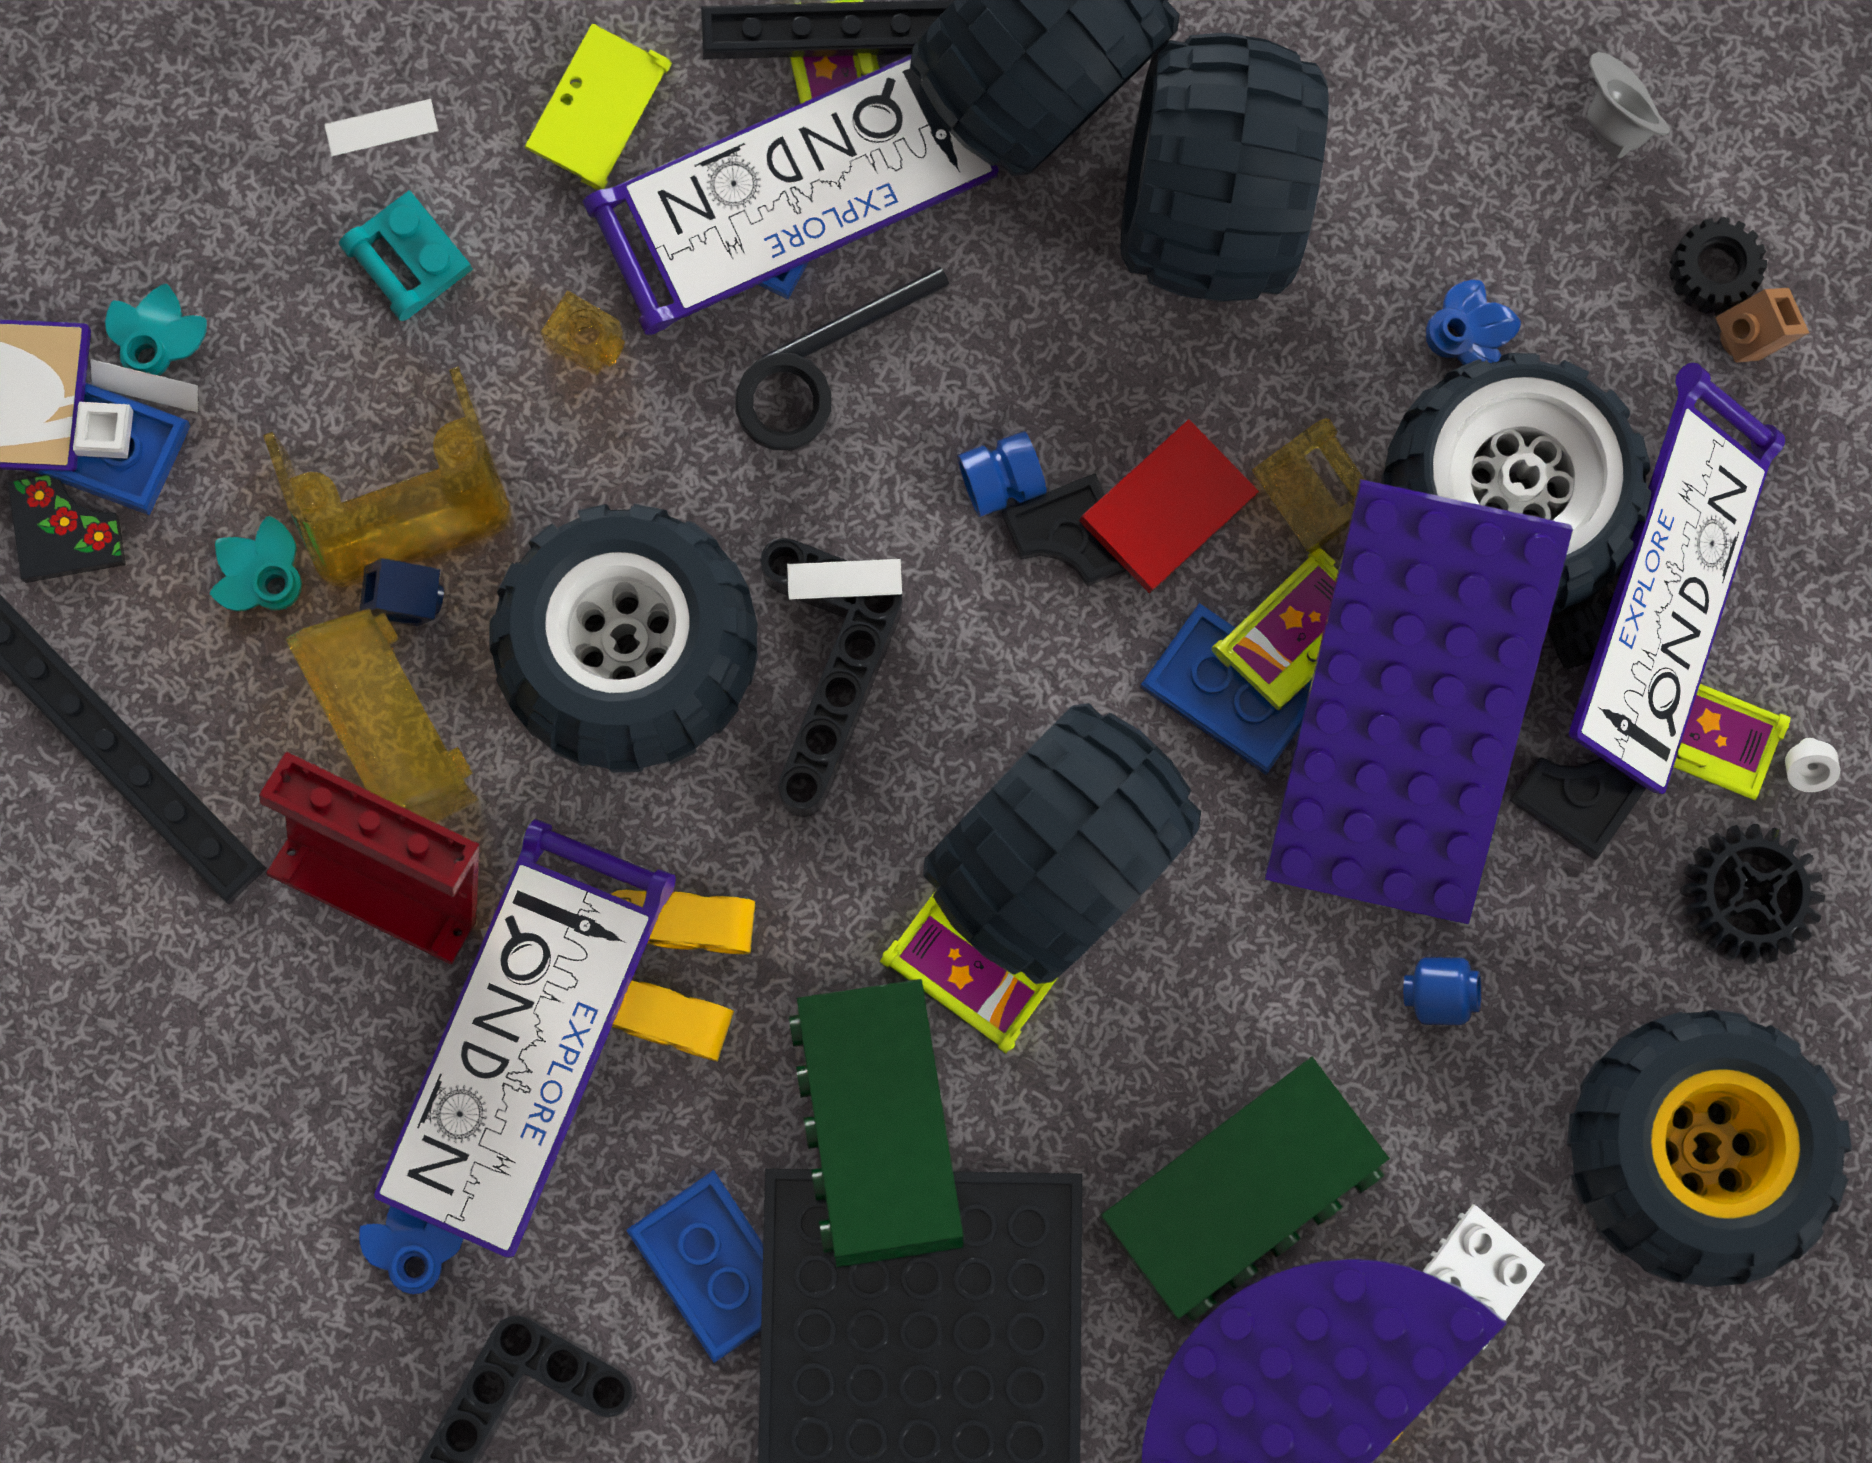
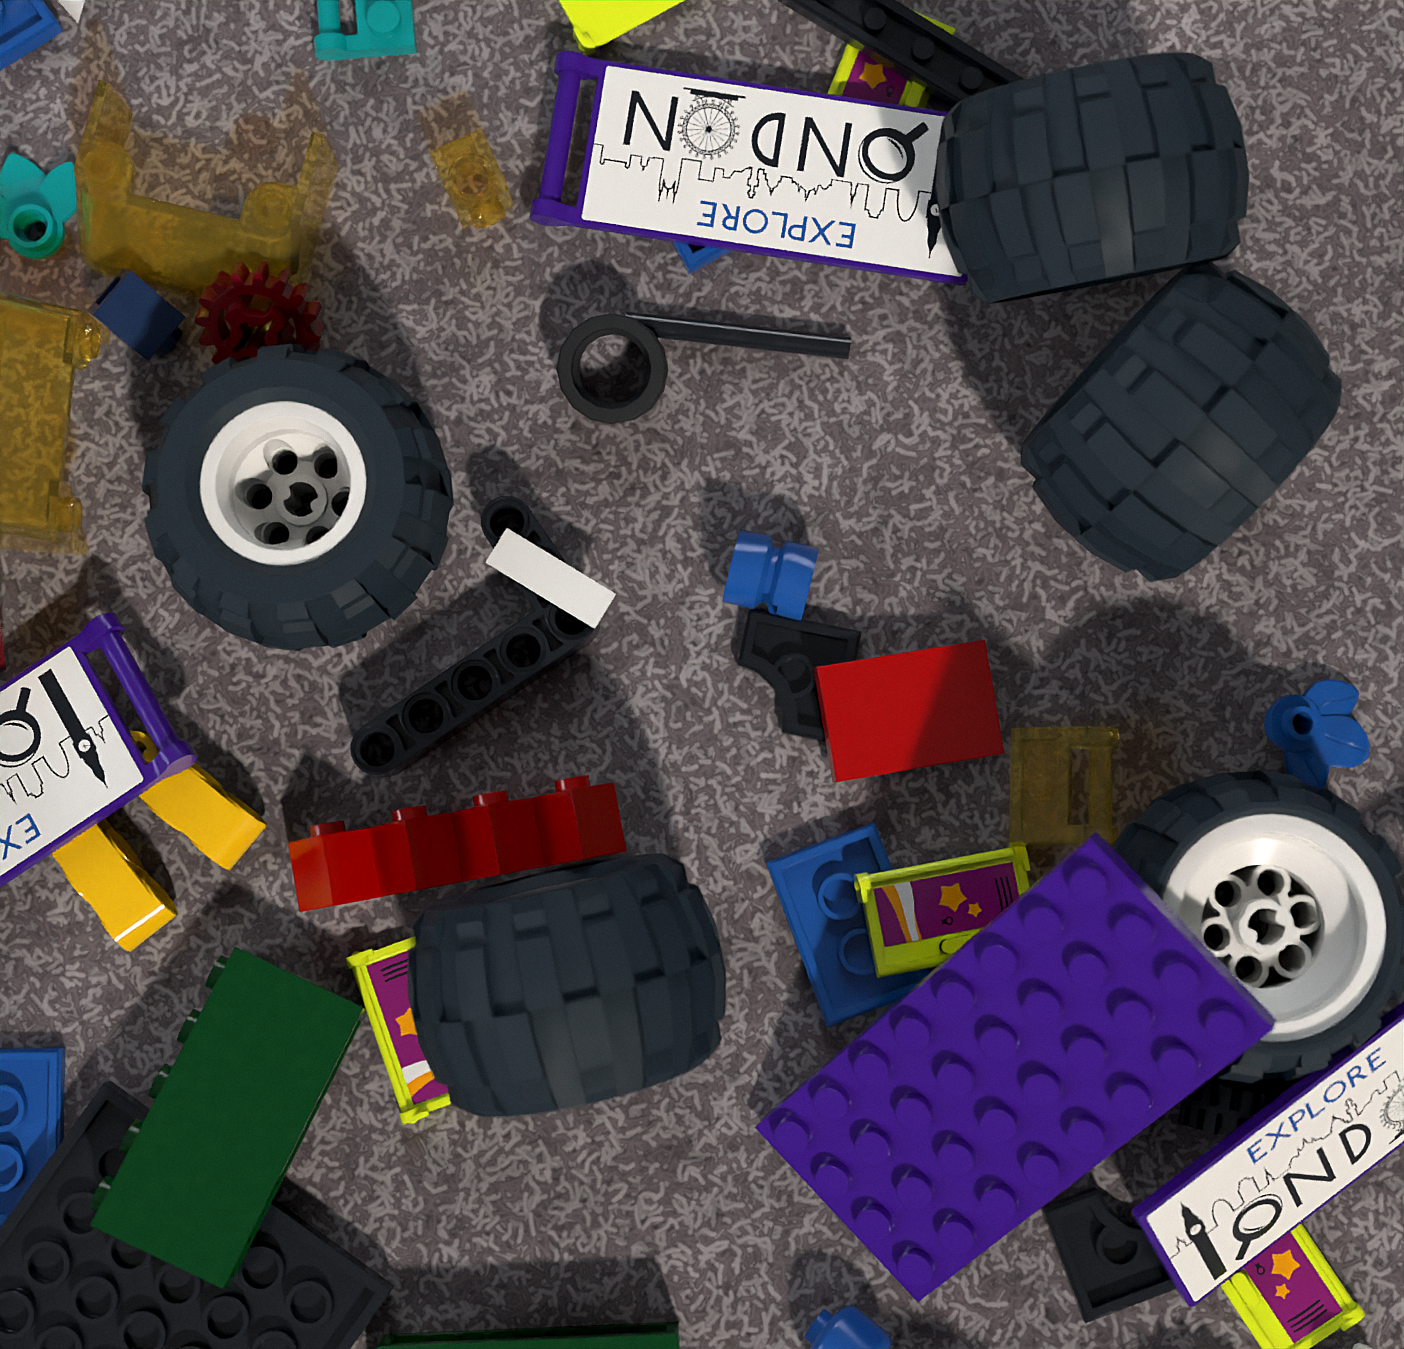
camera: 35 degrees right, 5 degrees up
none -> dark red gear [195,261,325,364]
none -> red brick [288,775,627,912]

